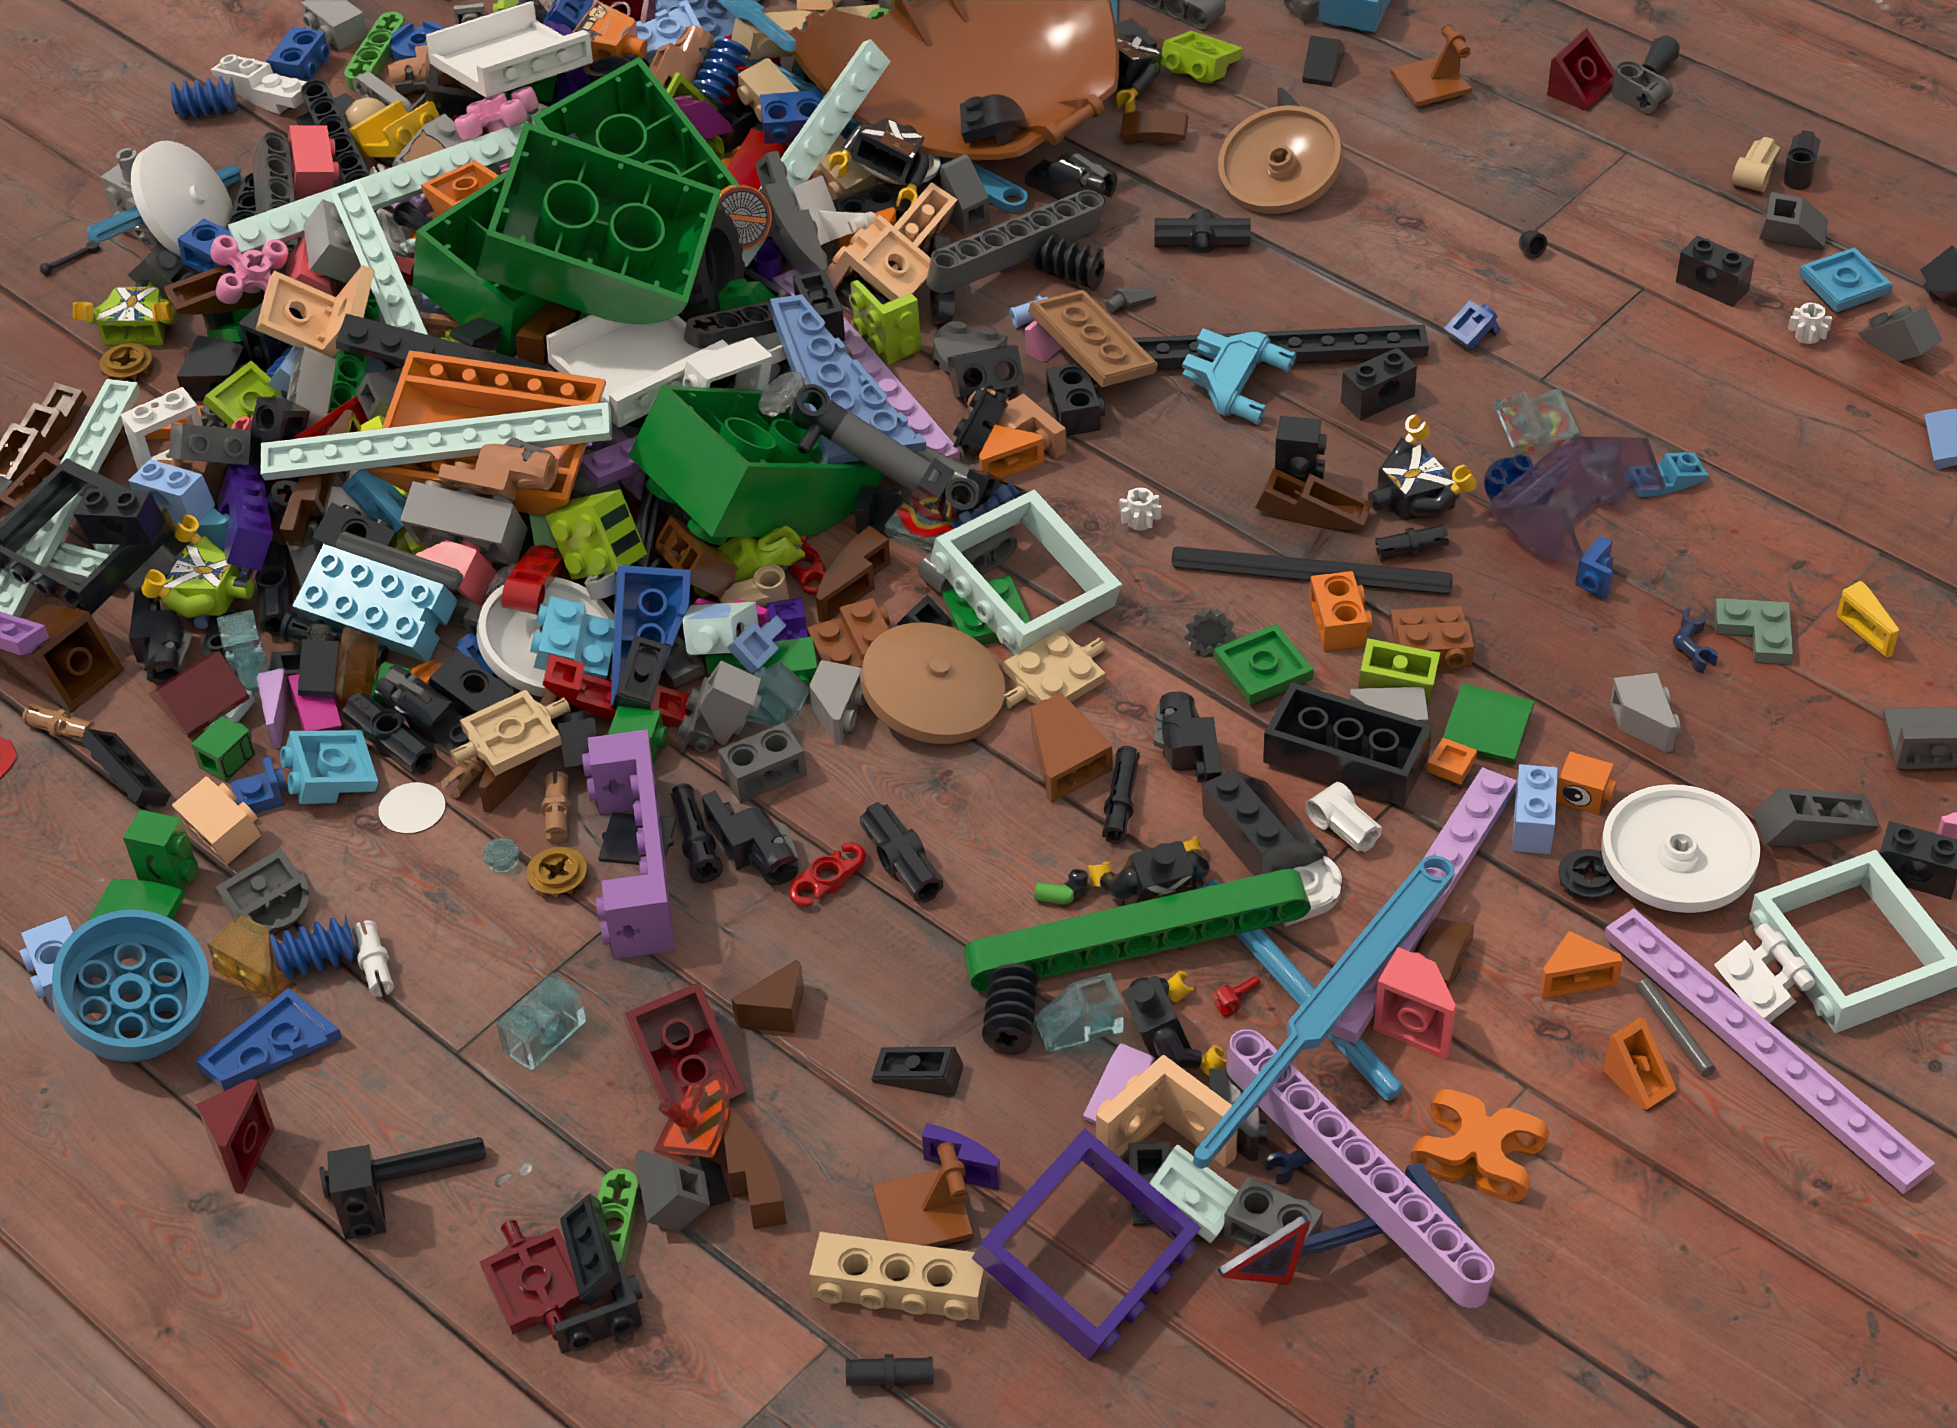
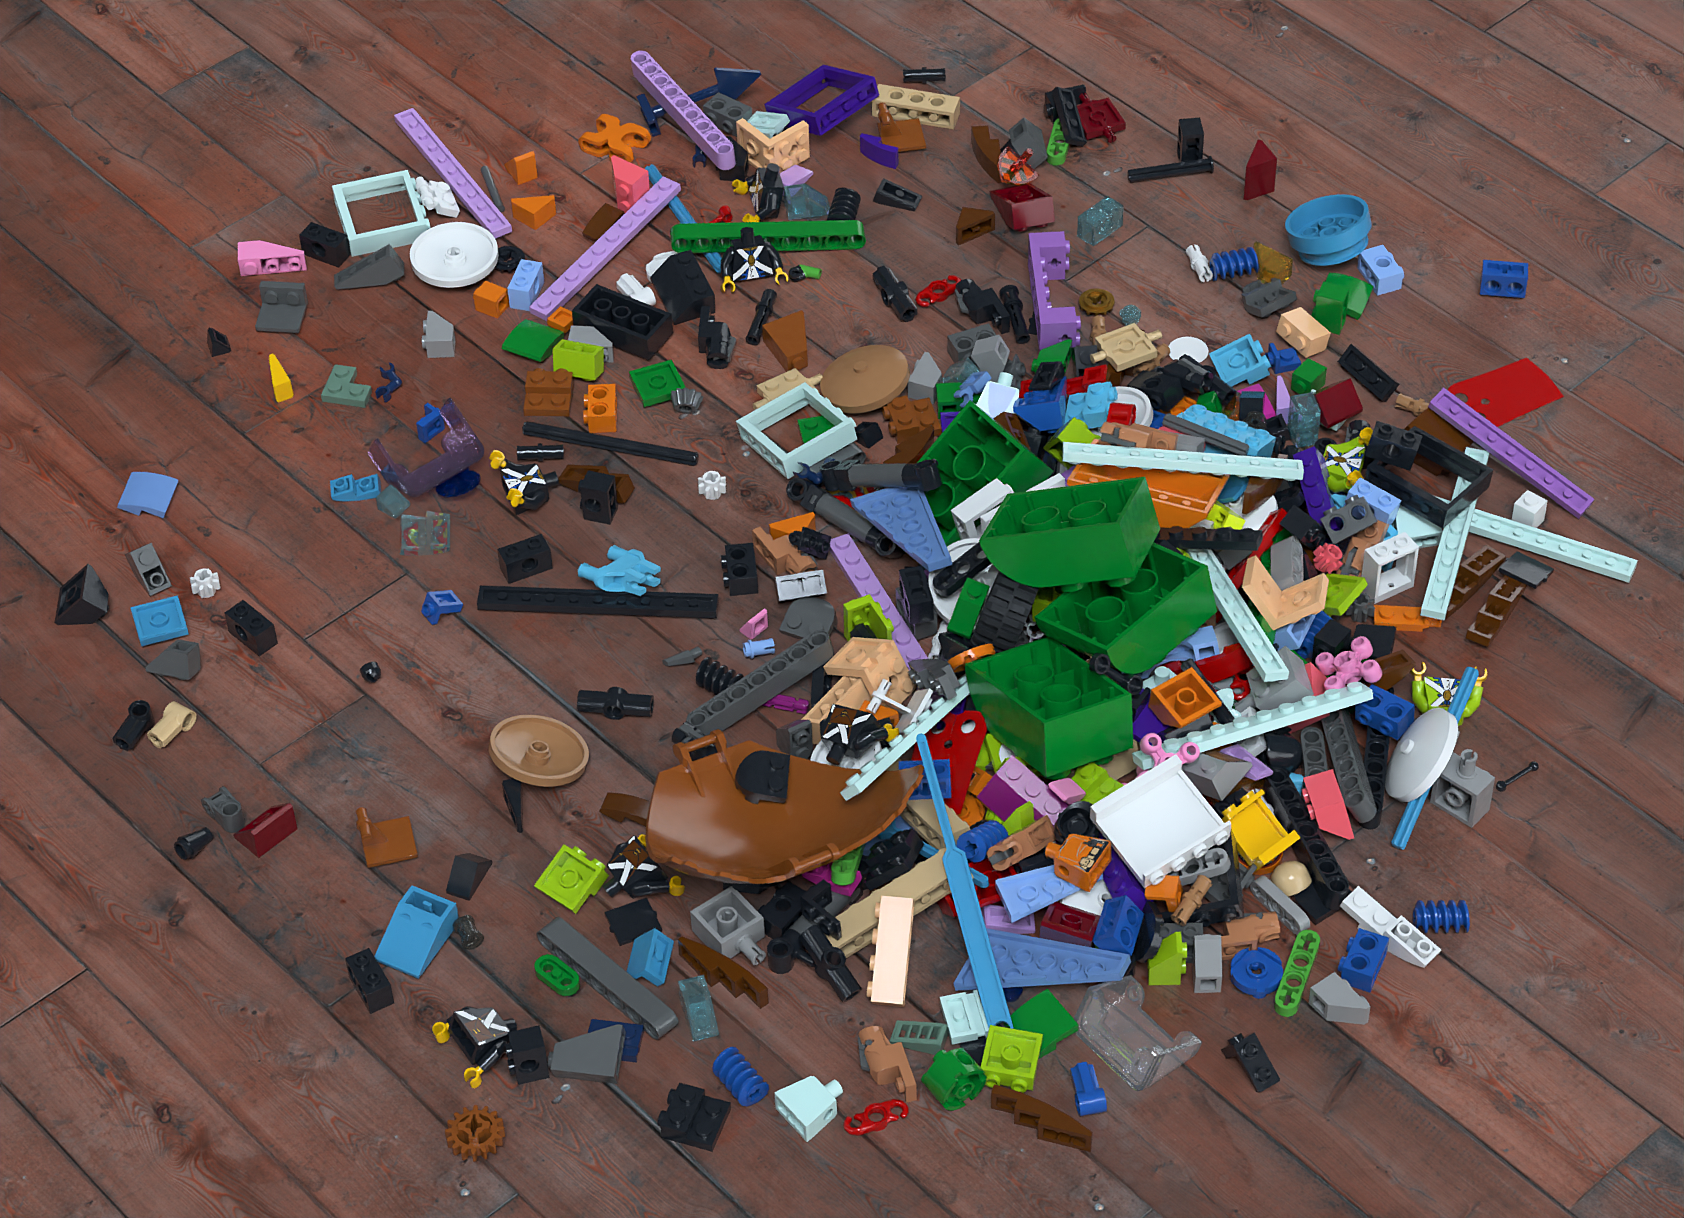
camera: 175 degrees left, 0 degrees up
pearl gold gear [99,343,153,381] -> none
blue wing [196,988,342,1091] -> none
clear gear [759,371,806,417] -> none
medium nougat tile [1028,290,1158,387] -> none
dark azure piece [1193,856,1454,1169] -> none

